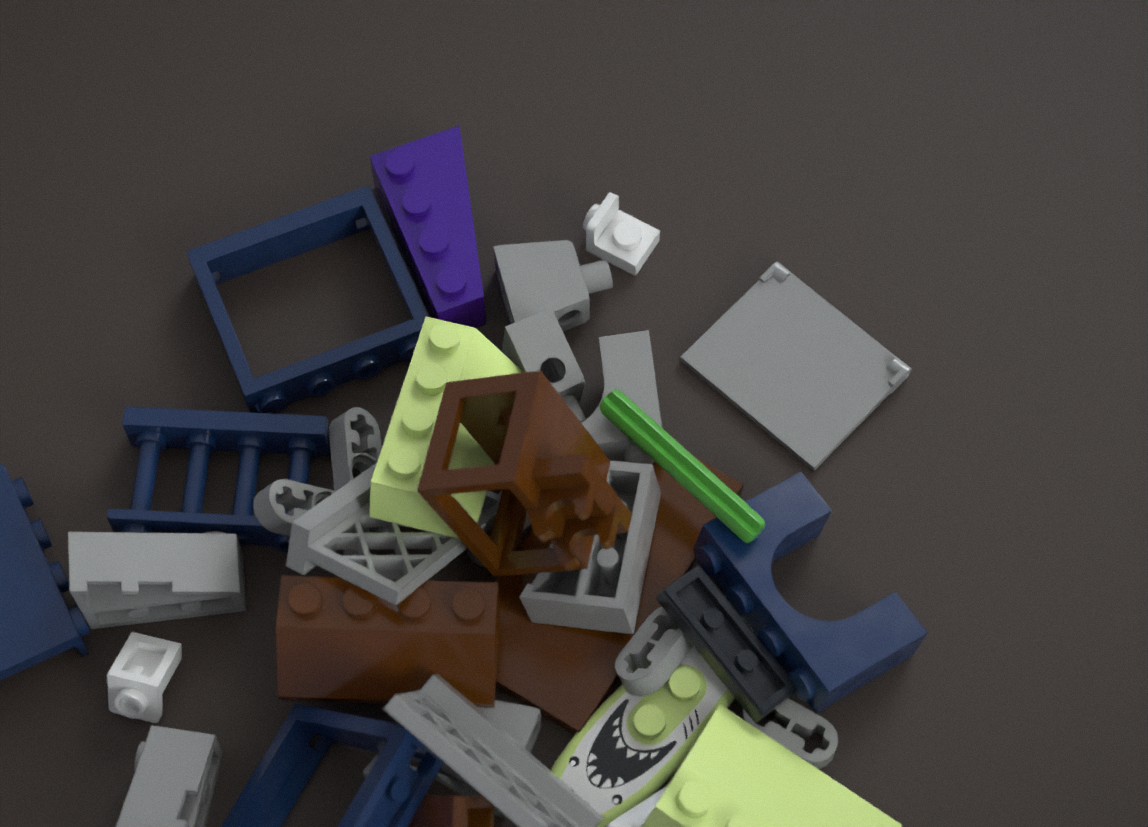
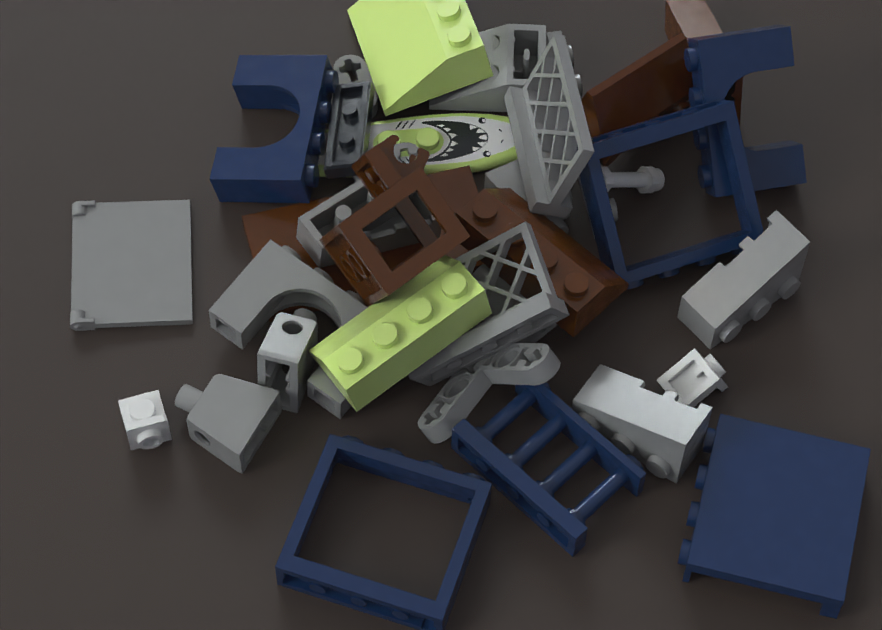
camera: 140 degrees left, 5 degrees down
dark purple wedge [370,125,486,328] -> none
bright green axle [599,389,765,543] -> none

